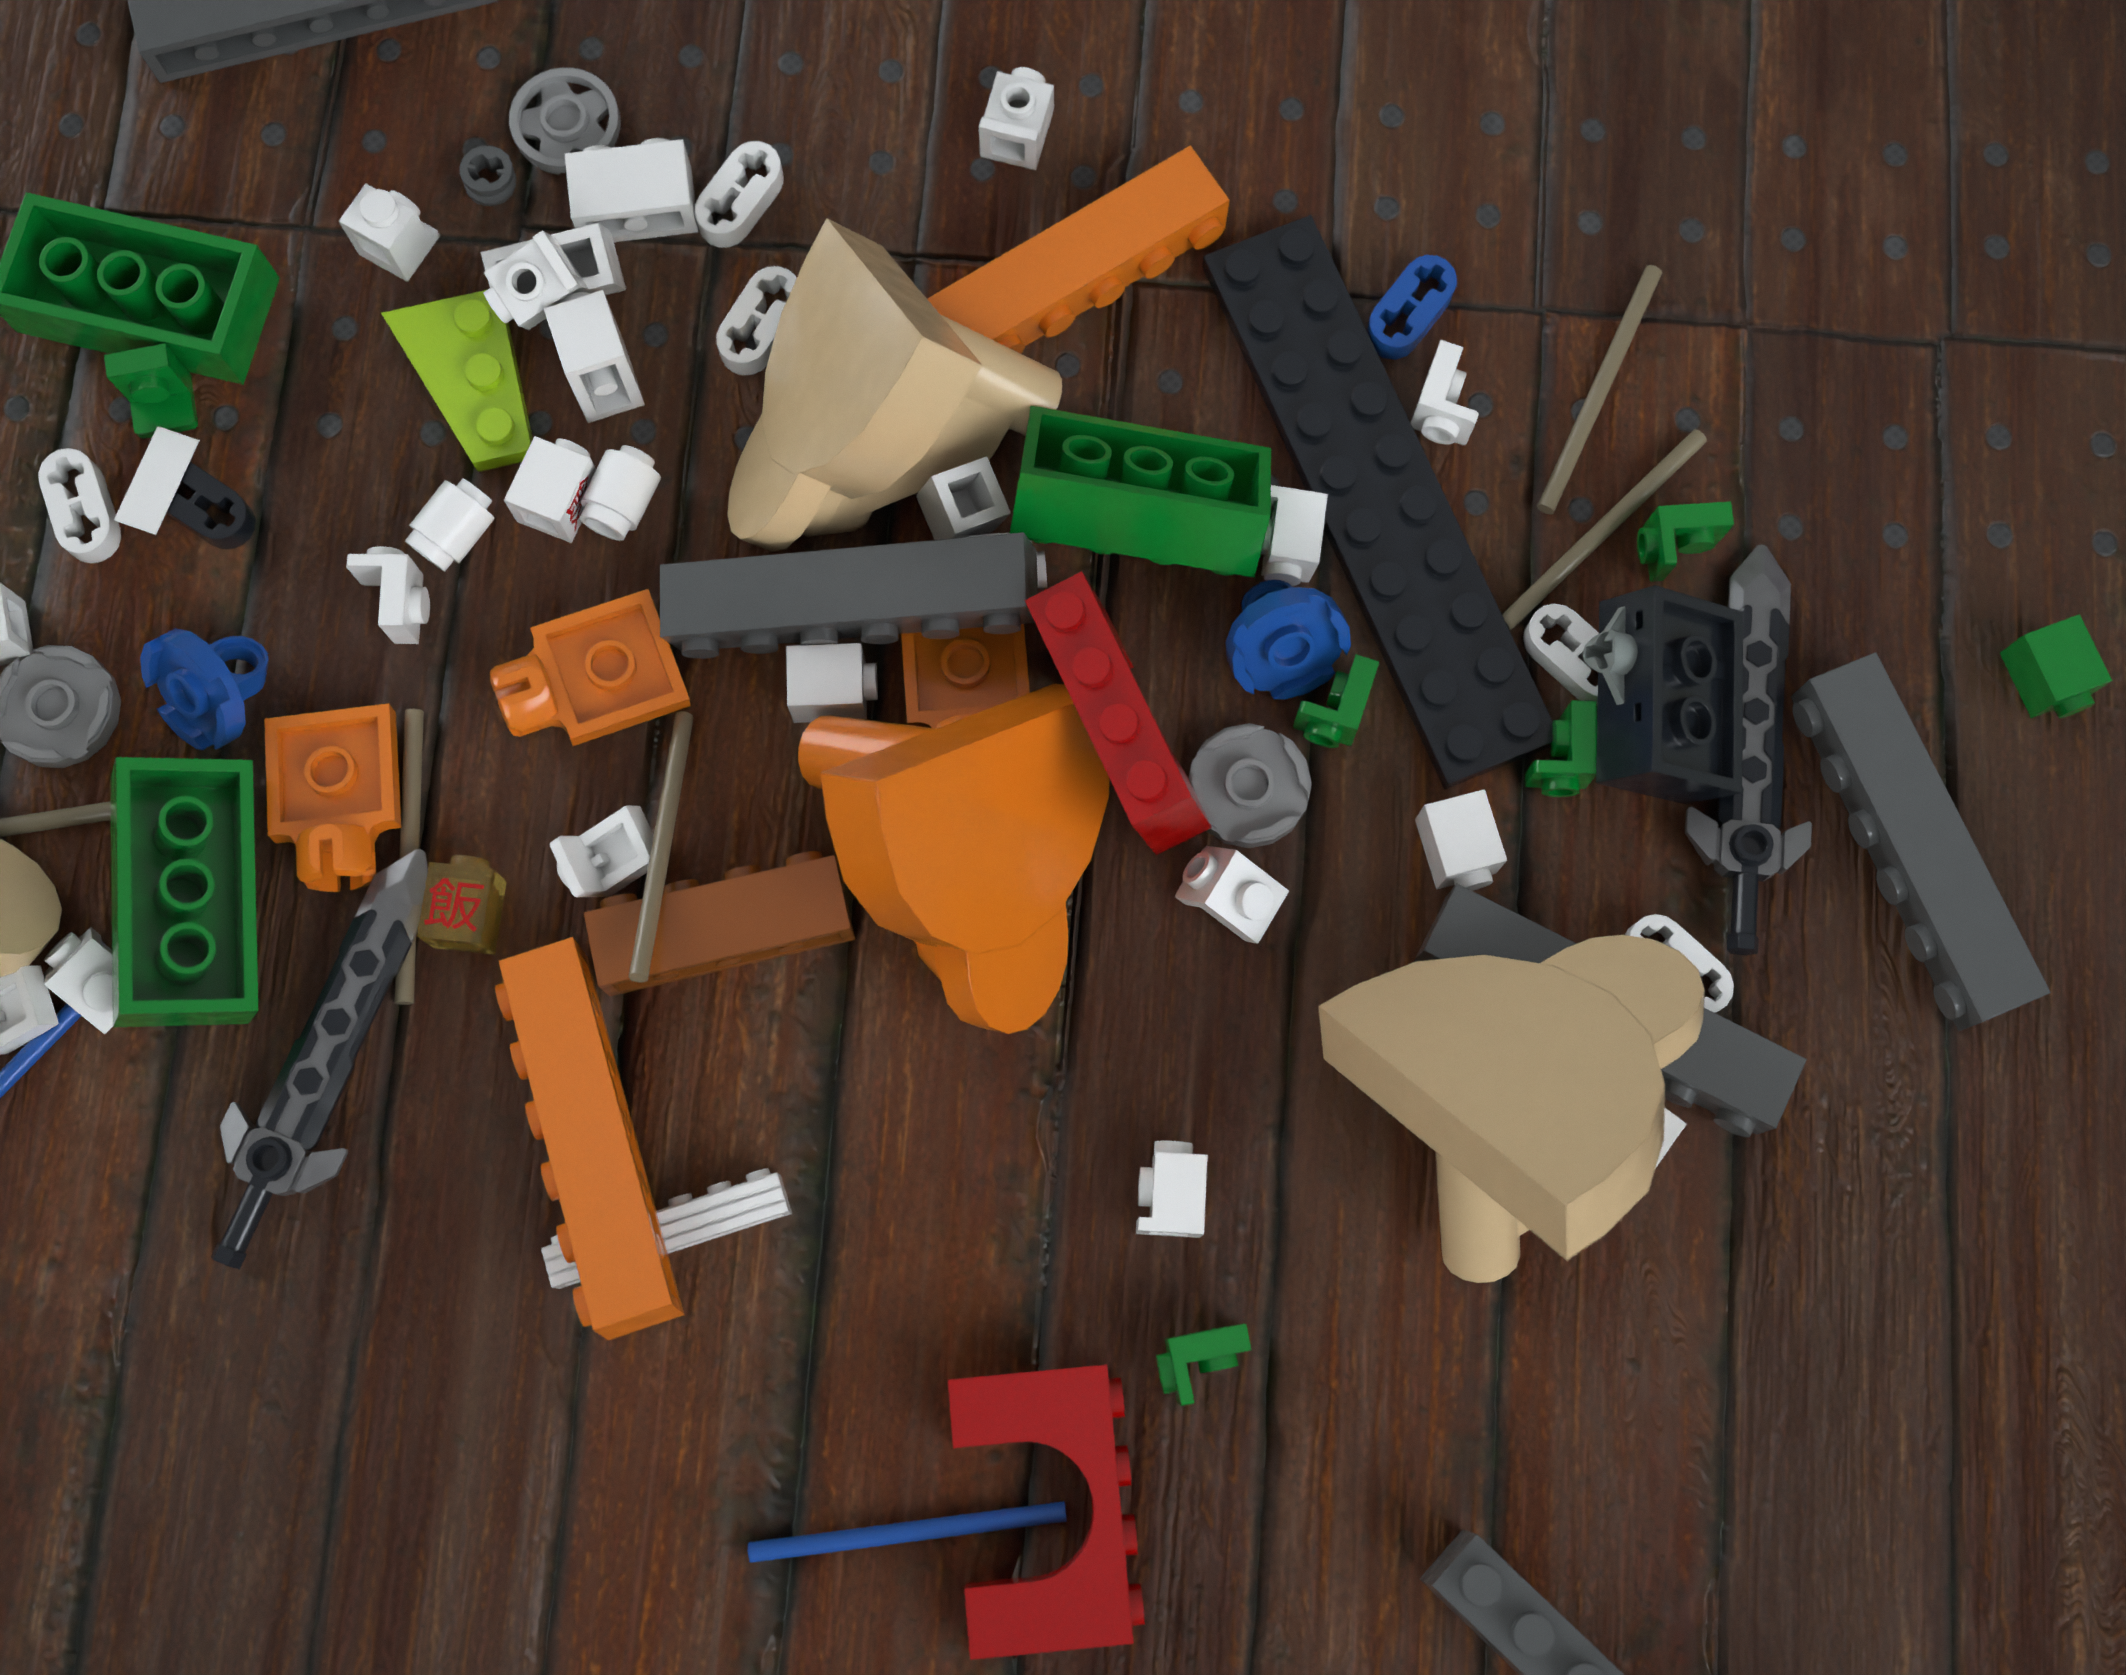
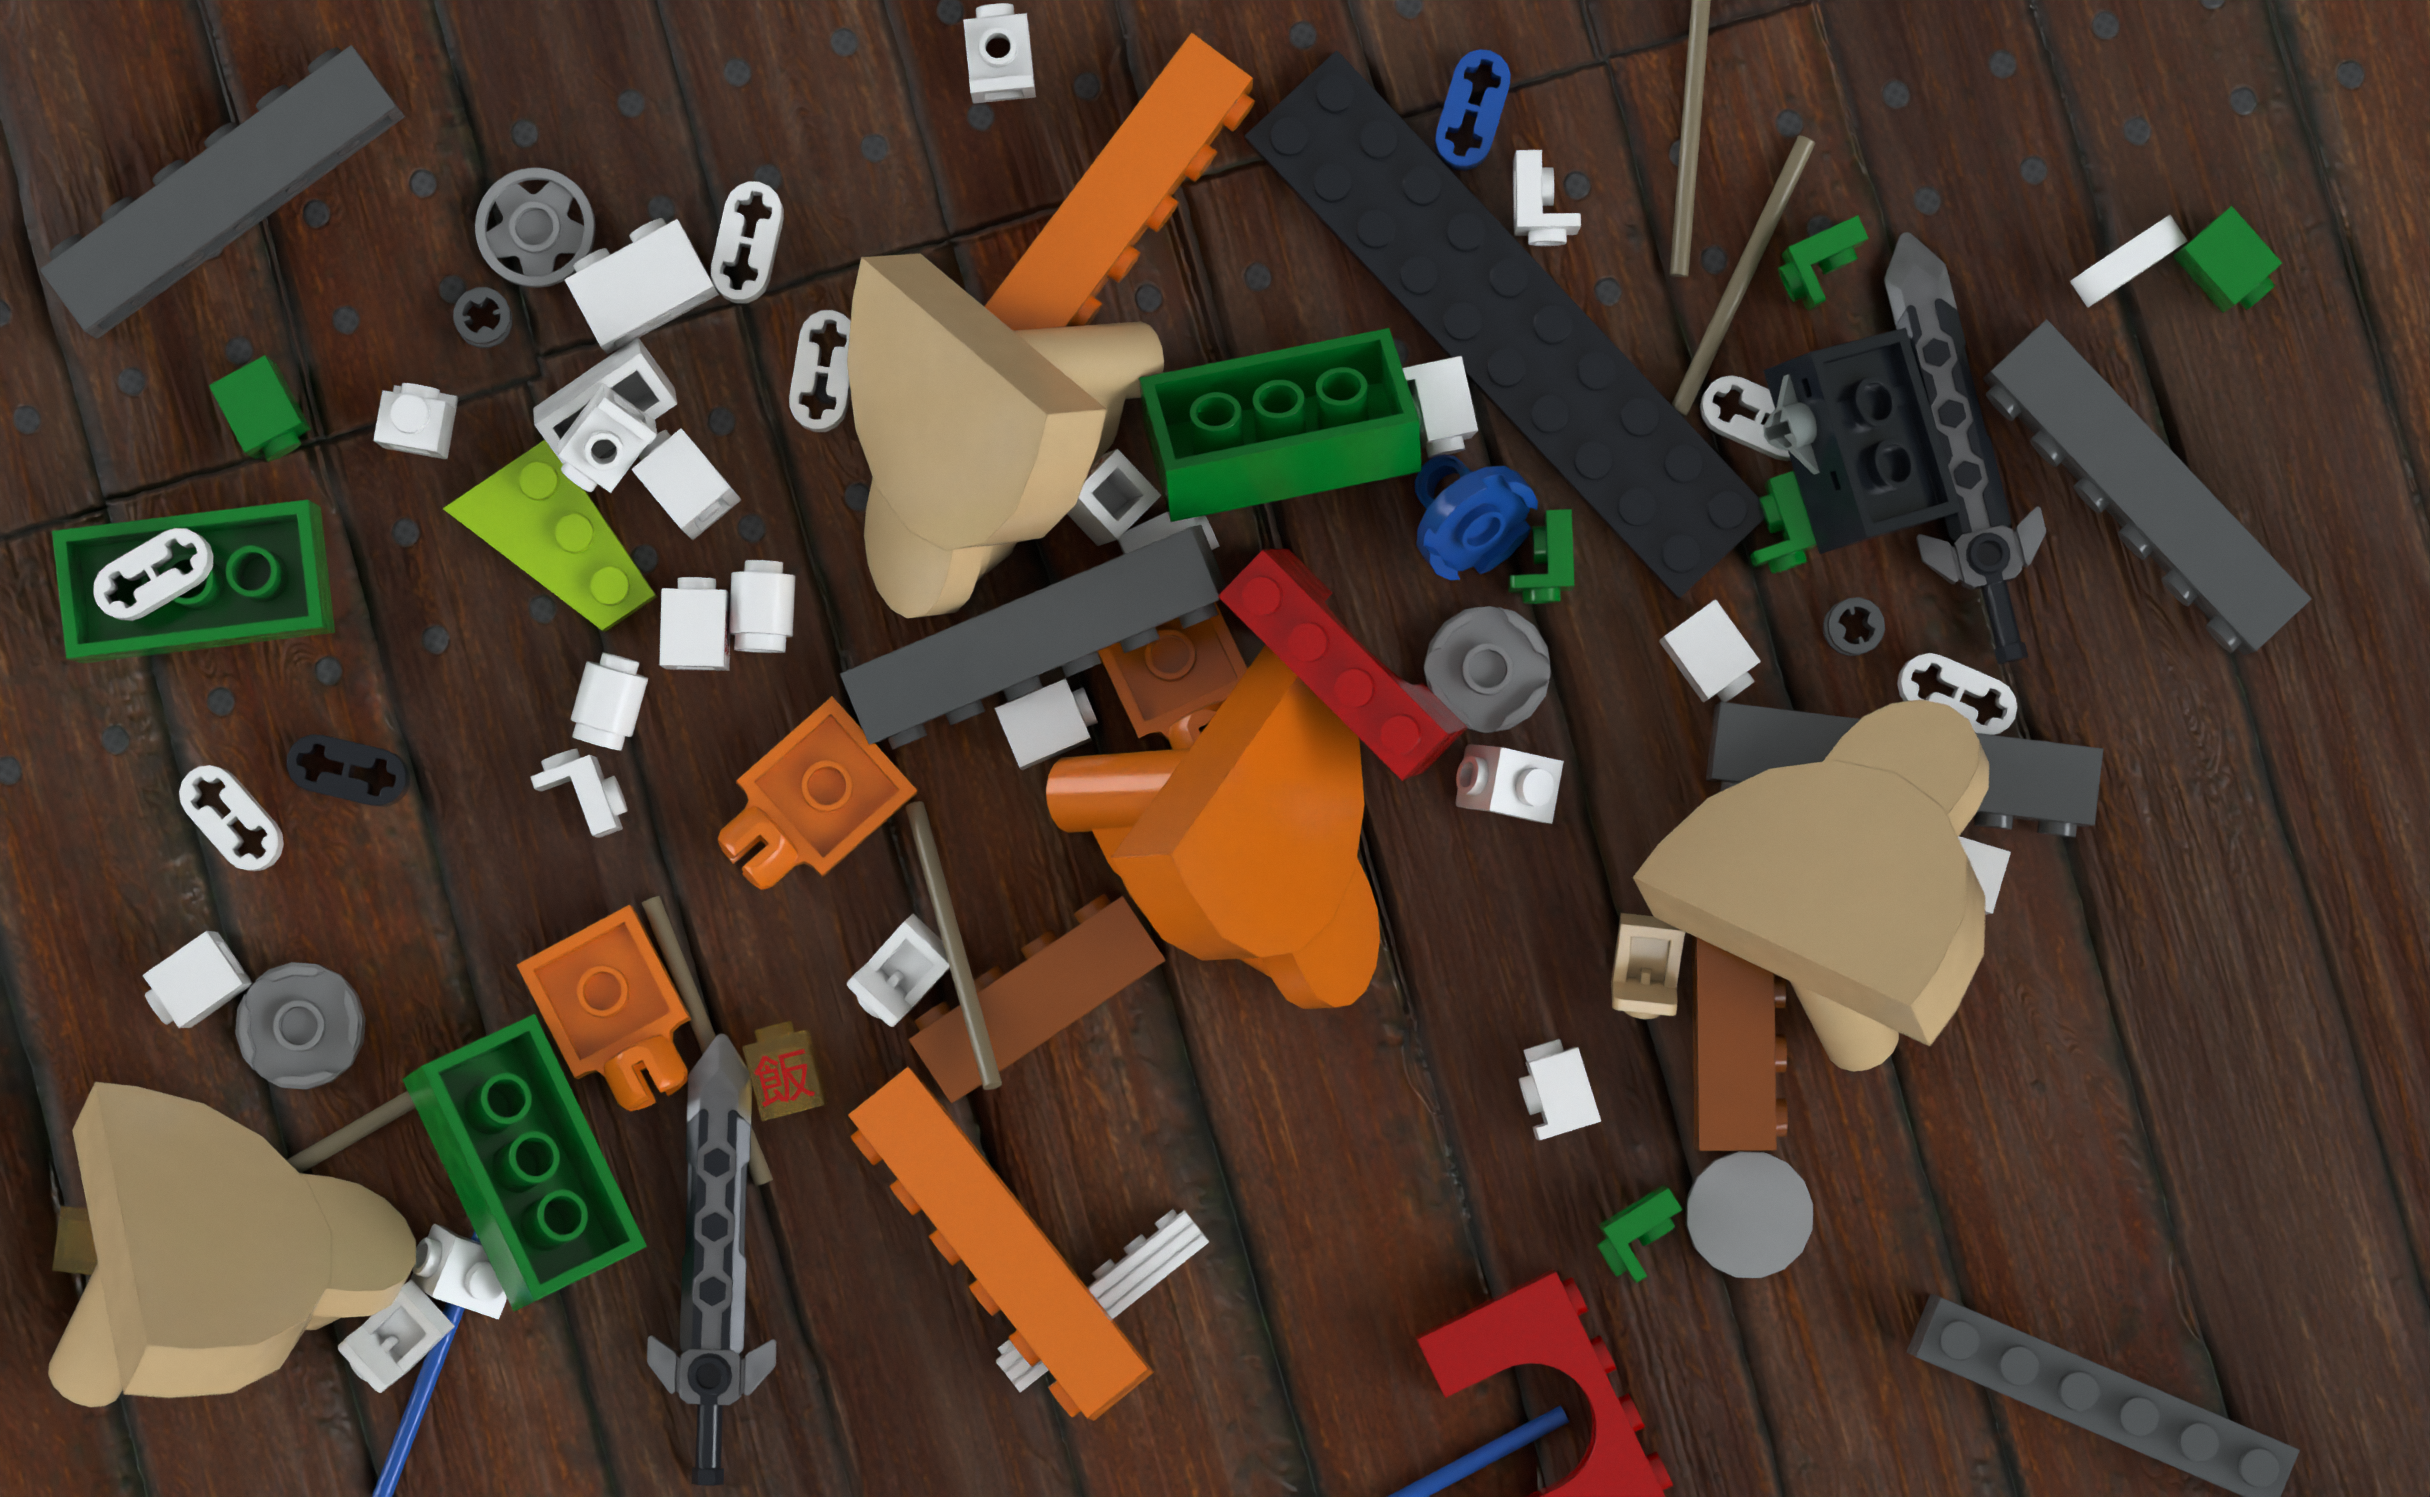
camera: 20 degrees left, 10 degrees up
green bracket [104,343,198,439] -> none
white sticker [114,426,200,535] -> none
blue tile [140,628,269,750] -> none
none -> white beam [93,528,214,621]
none -> green brick [209,355,311,461]
none -> tan bracket [1611,913,1685,1019]
none -> light grey tile [1685,1151,1813,1278]
none -> dark orange brick [1691,935,1788,1151]
none -> dark grey bush [1823,597,1885,656]
none -> white beam [2070,215,2188,308]

